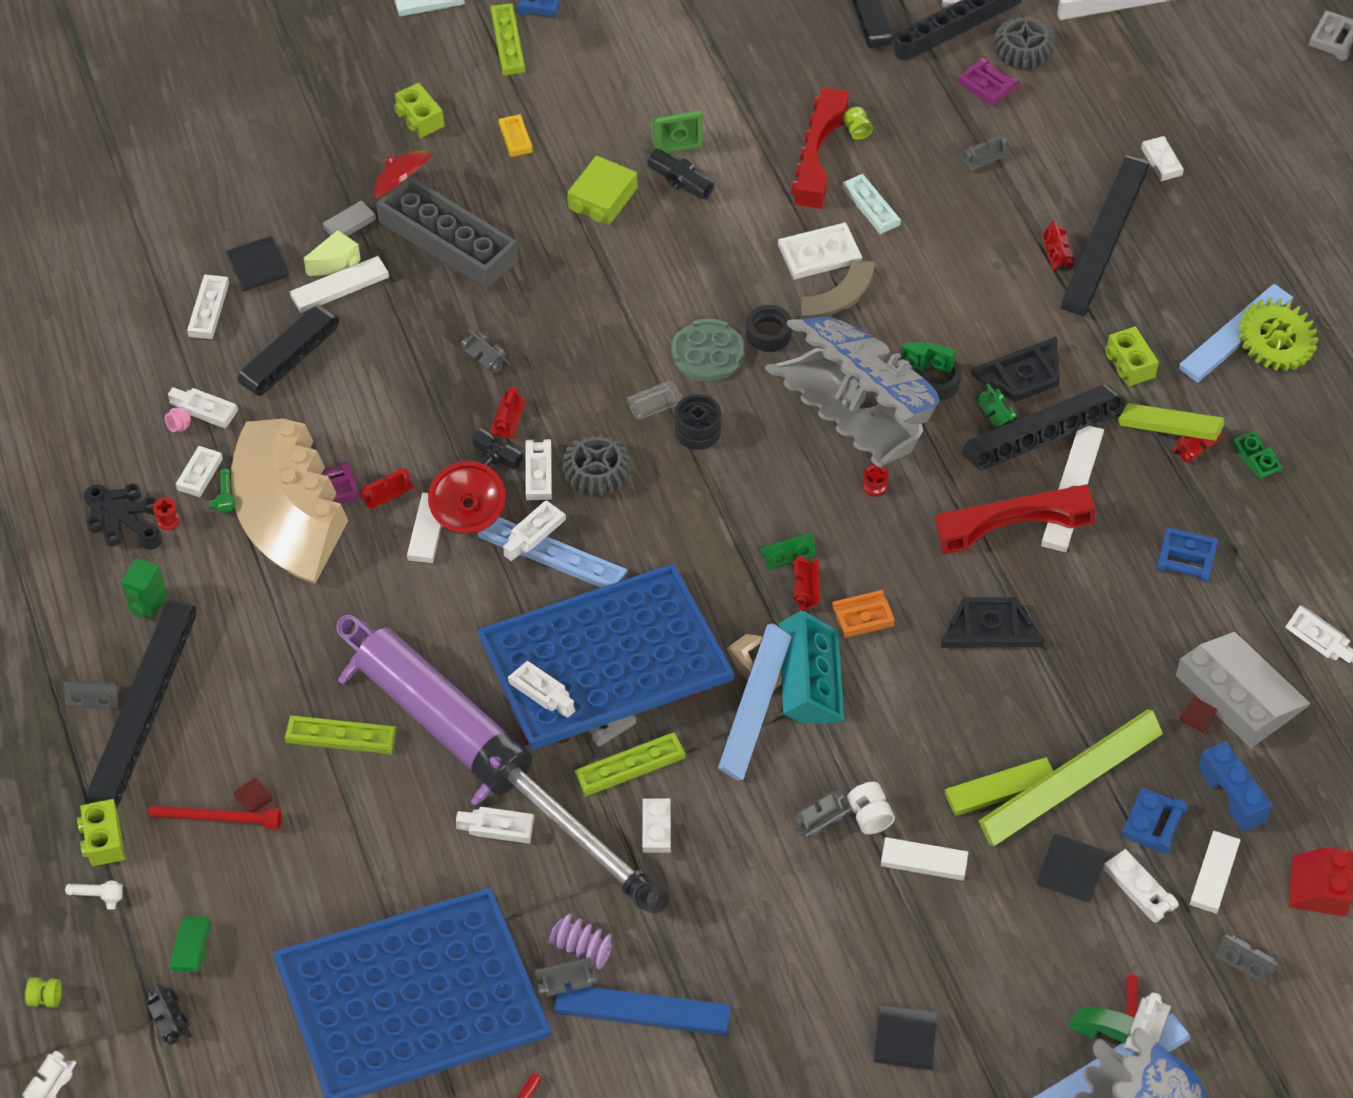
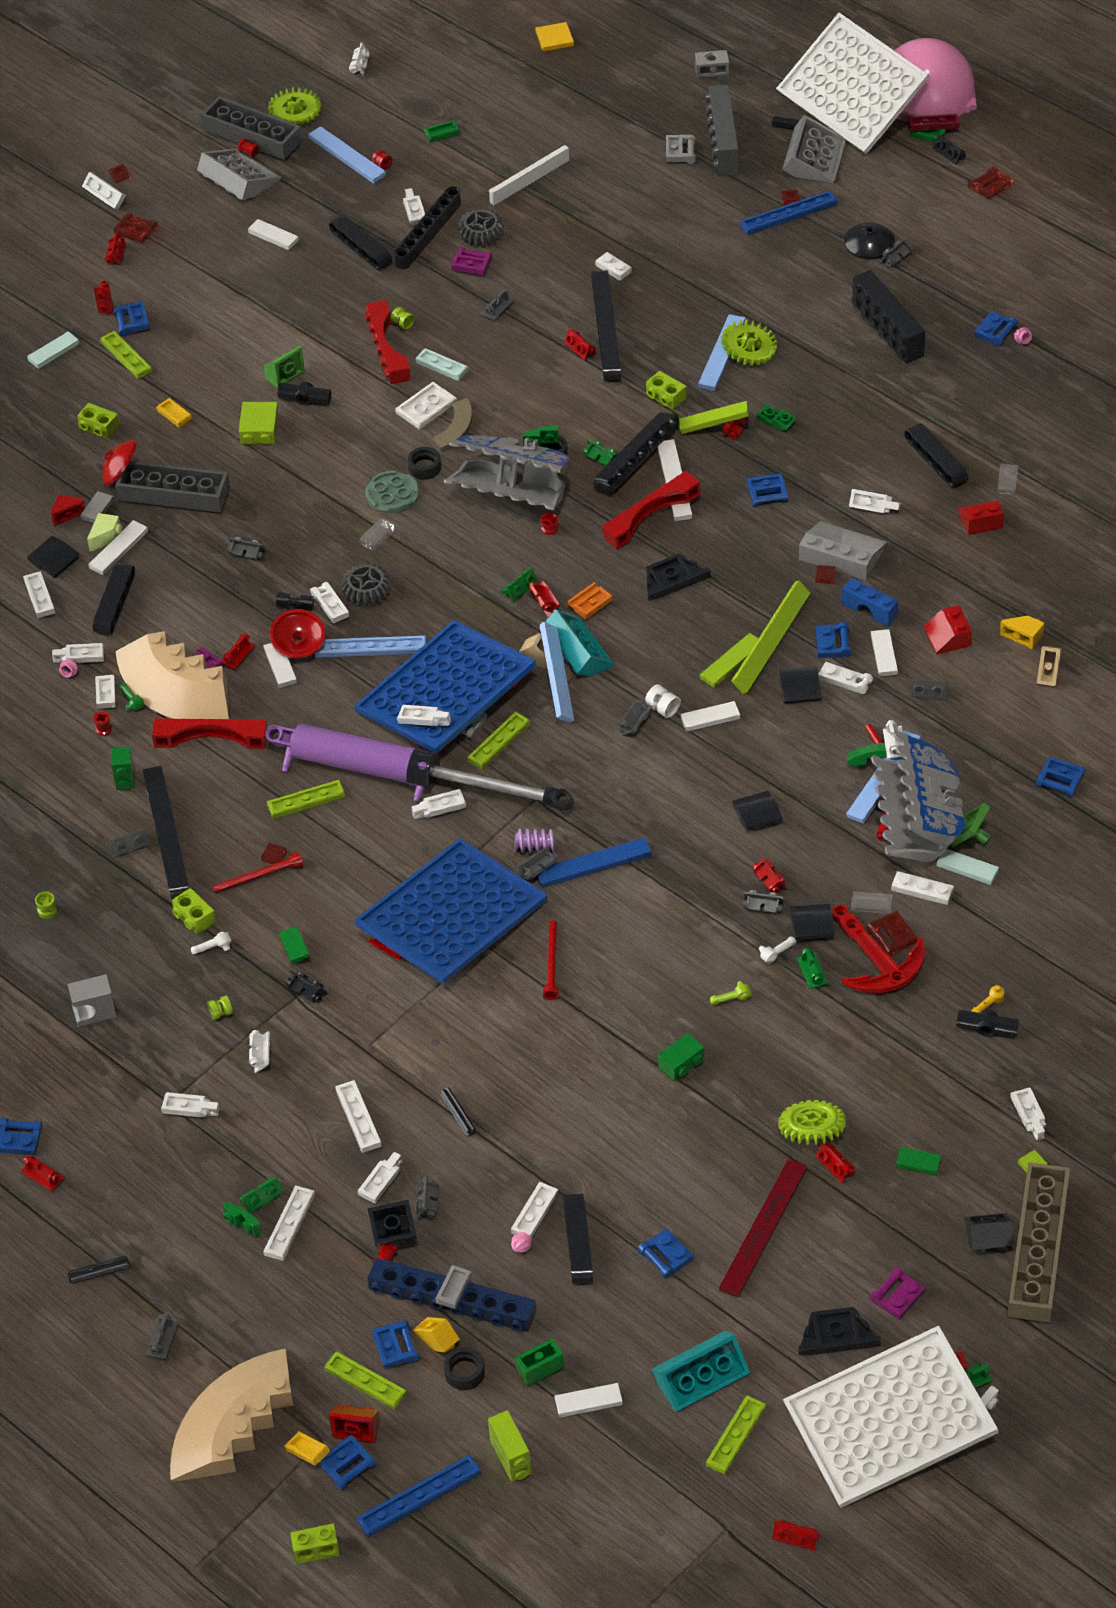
camera: 25 degrees left, 5 degrees down
black plant [84,483,161,550] -> none
red hinge [489,387,527,439] -> none
white hinge [503,501,566,561] -> none
white plate [643,798,671,853] -> none
black wheel [675,394,721,450] -> none
black wing [971,337,1060,402] -> none
none -> red slope [50,494,85,527]
none -> red arch [152,718,268,749]

